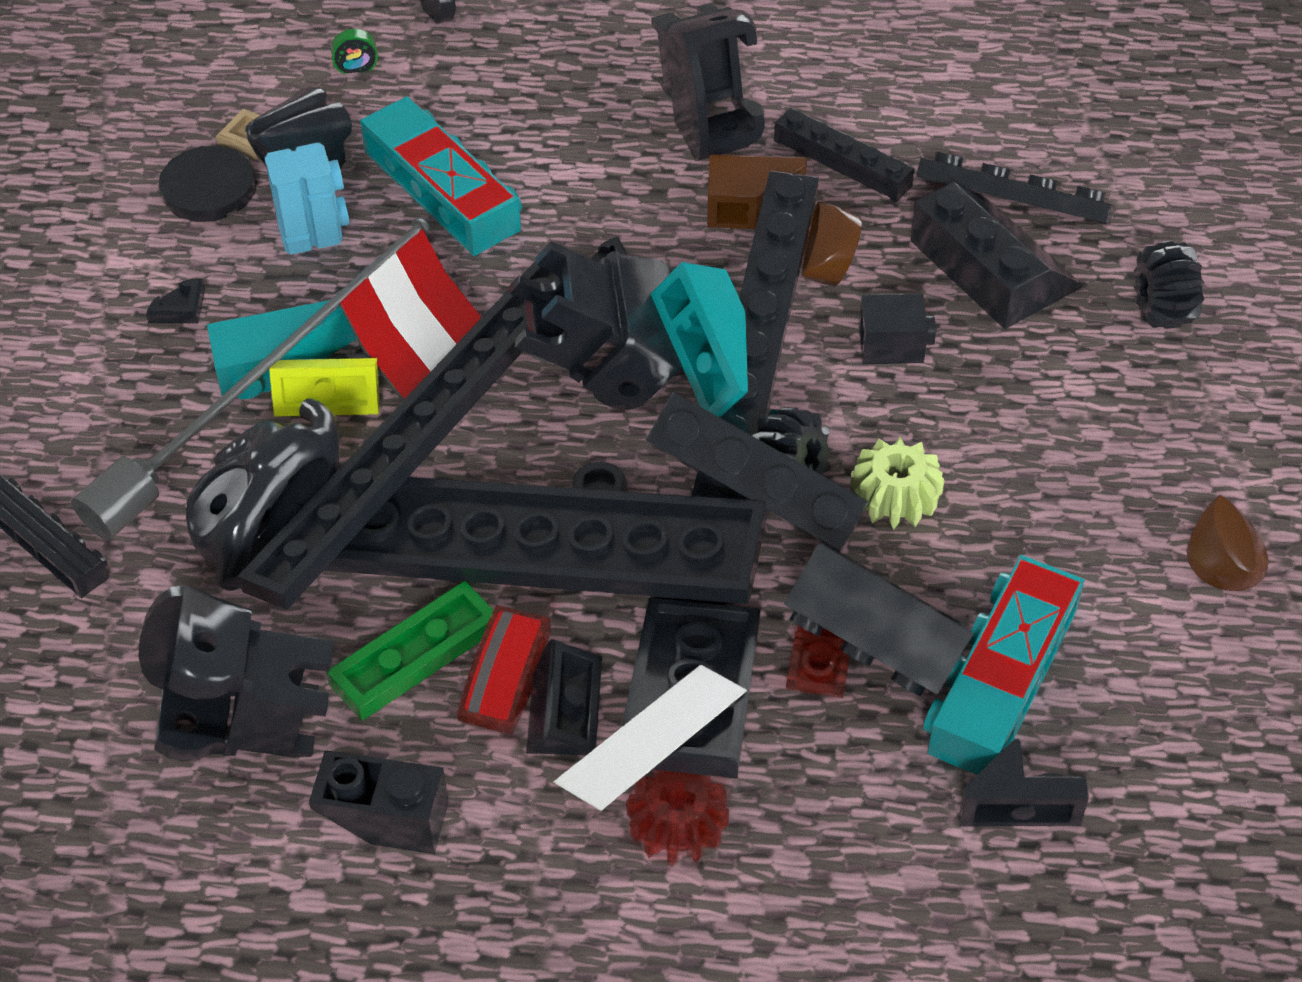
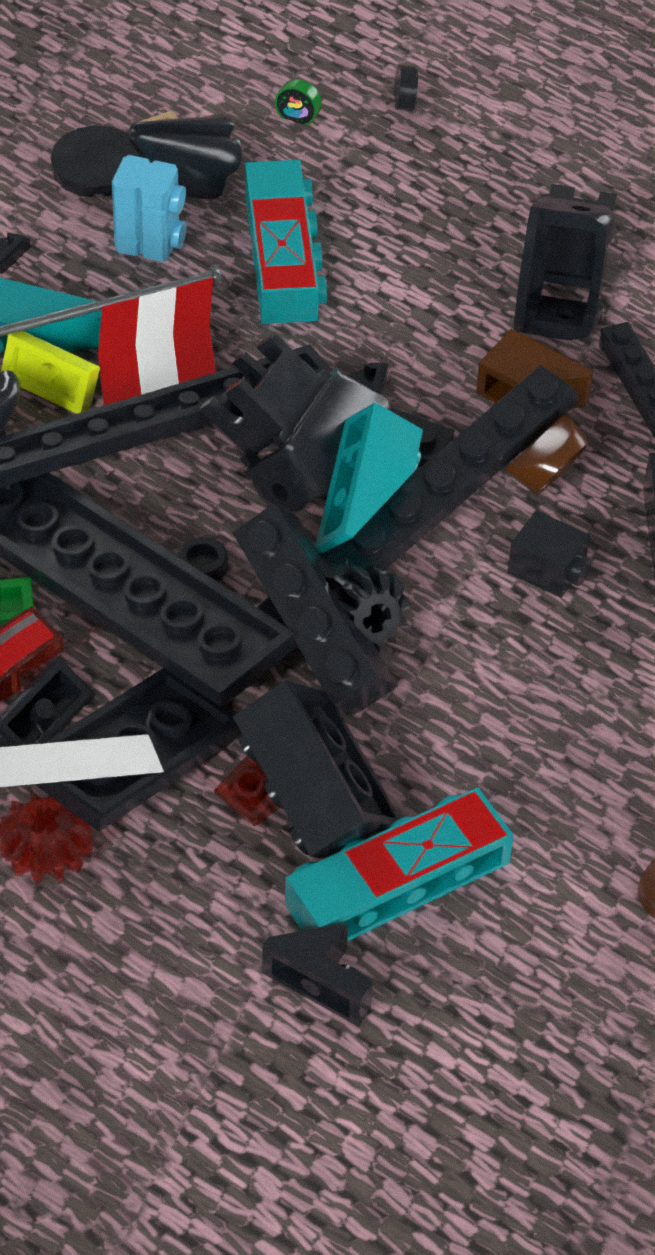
camera: 30 degrees right, 0 degrees up
yellowish green gear [850,436,944,530] -> none

